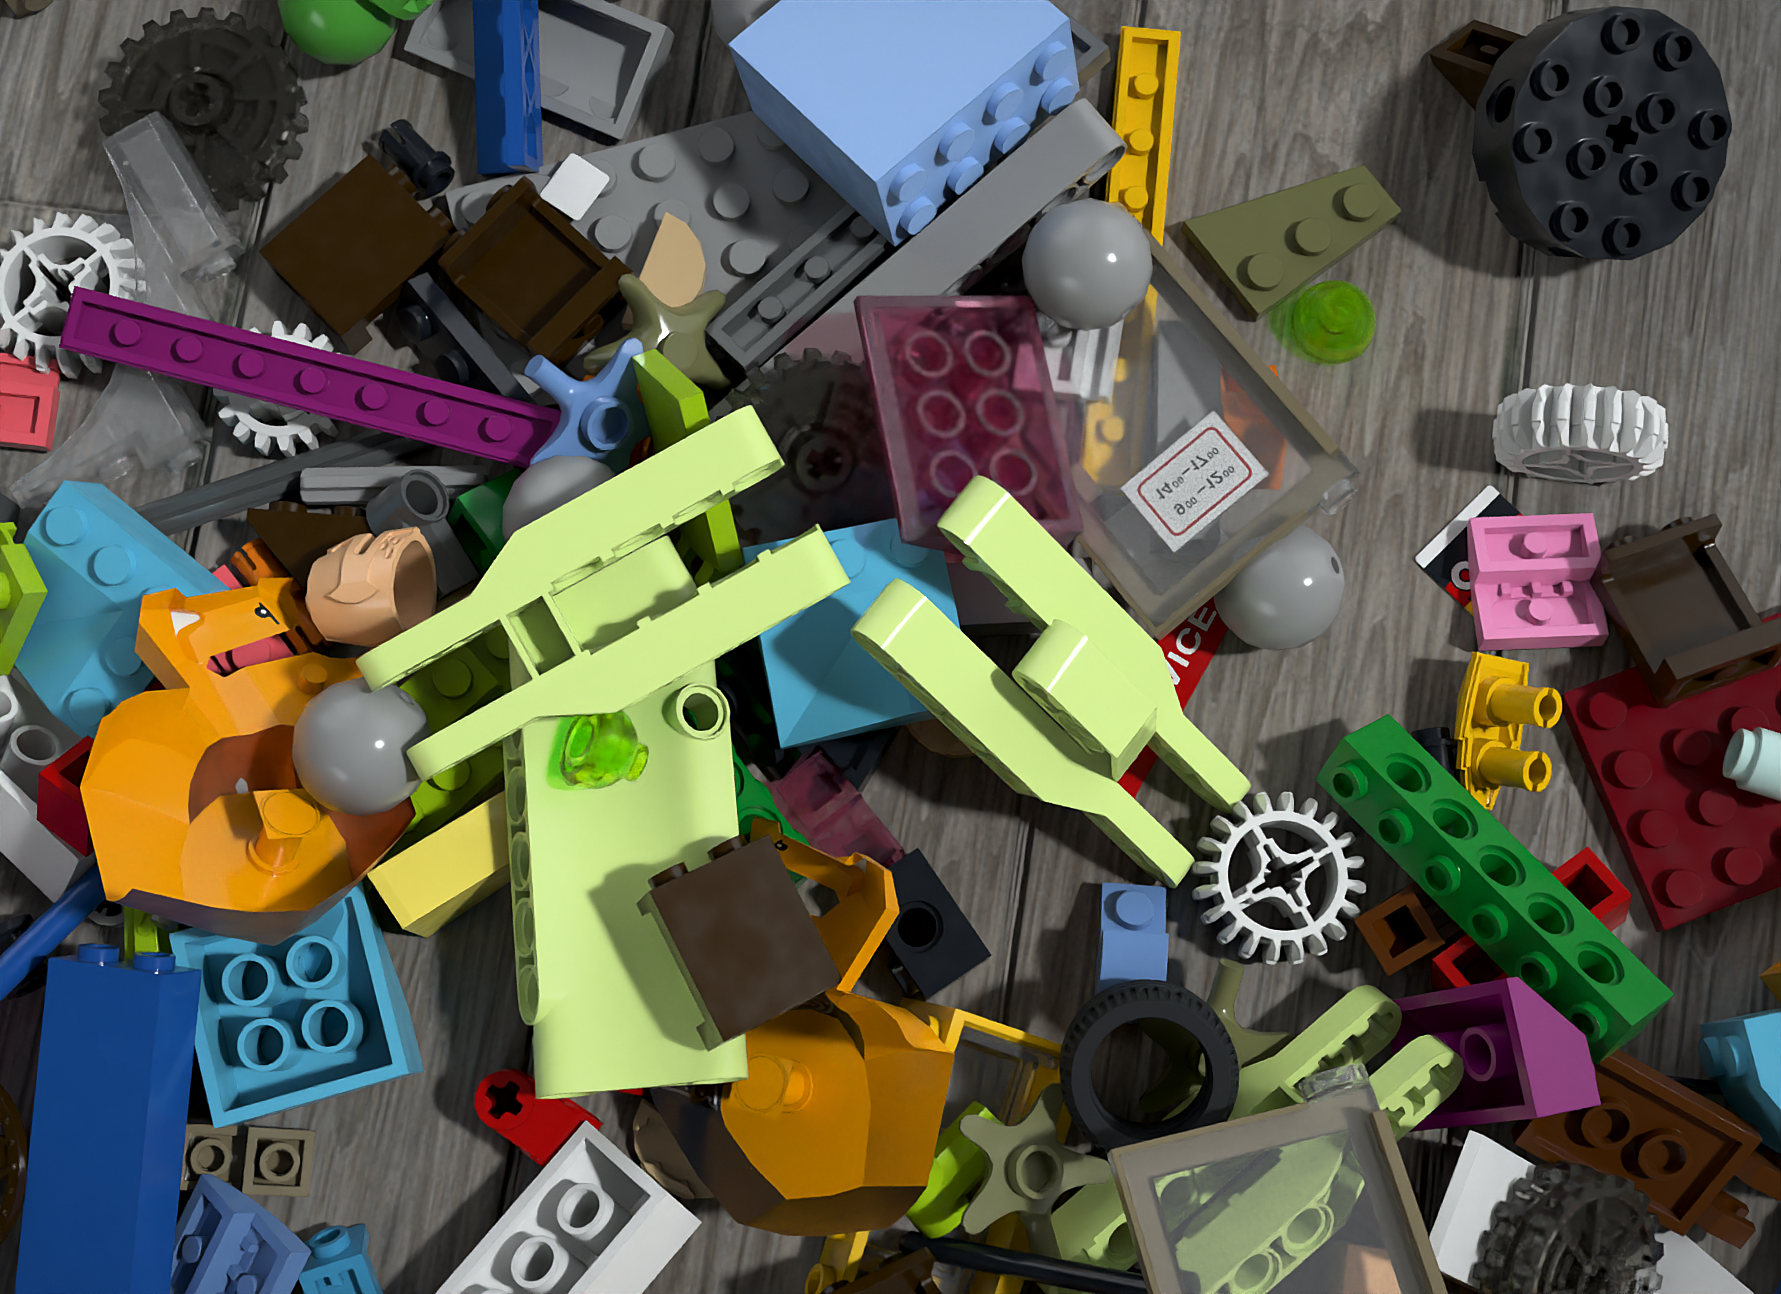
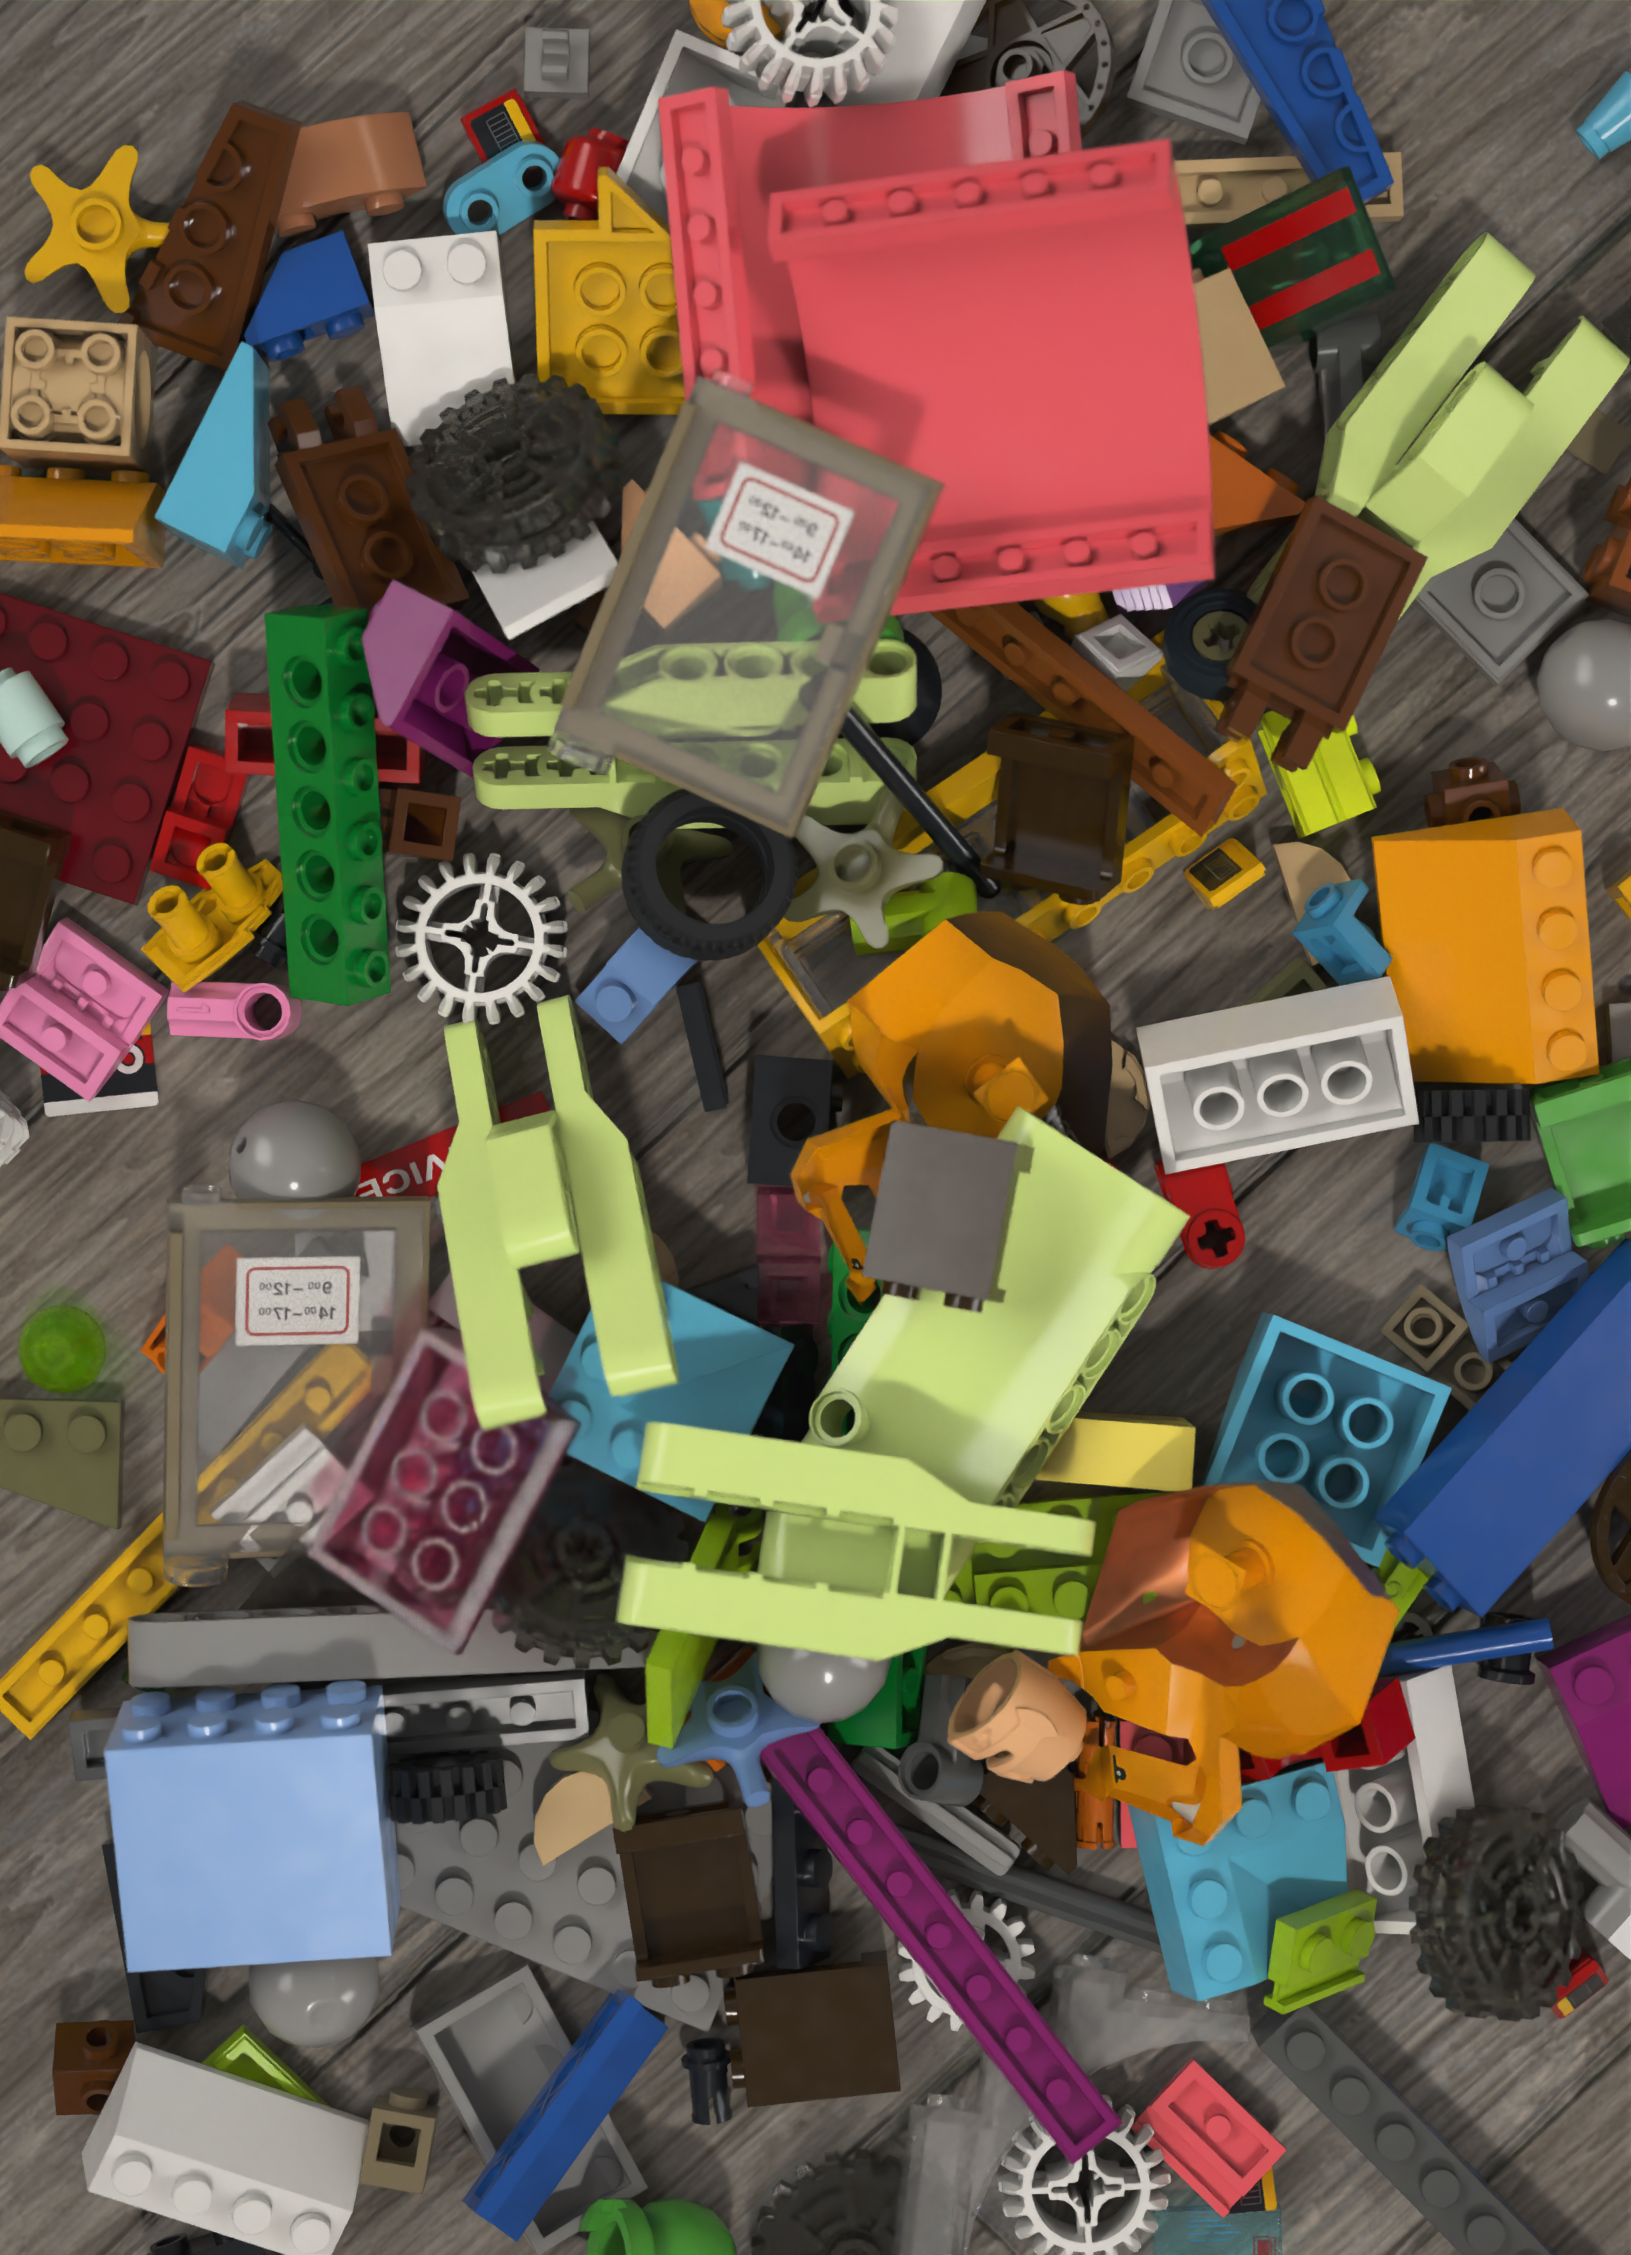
camera: 140 degrees left, 10 degrees up
light grey piece [291,677,432,817] -> none
white sticker [540,153,609,221] -> none
clear neon green brick [559,711,649,790] -> none
light grey piece [1022,198,1153,331] -> none
none -> red slope [149,742,251,890]
none -> bright pink piece [167,981,303,1041]
none -> black tyre [386,1750,507,1825]
none -> black tile [676,982,730,1112]

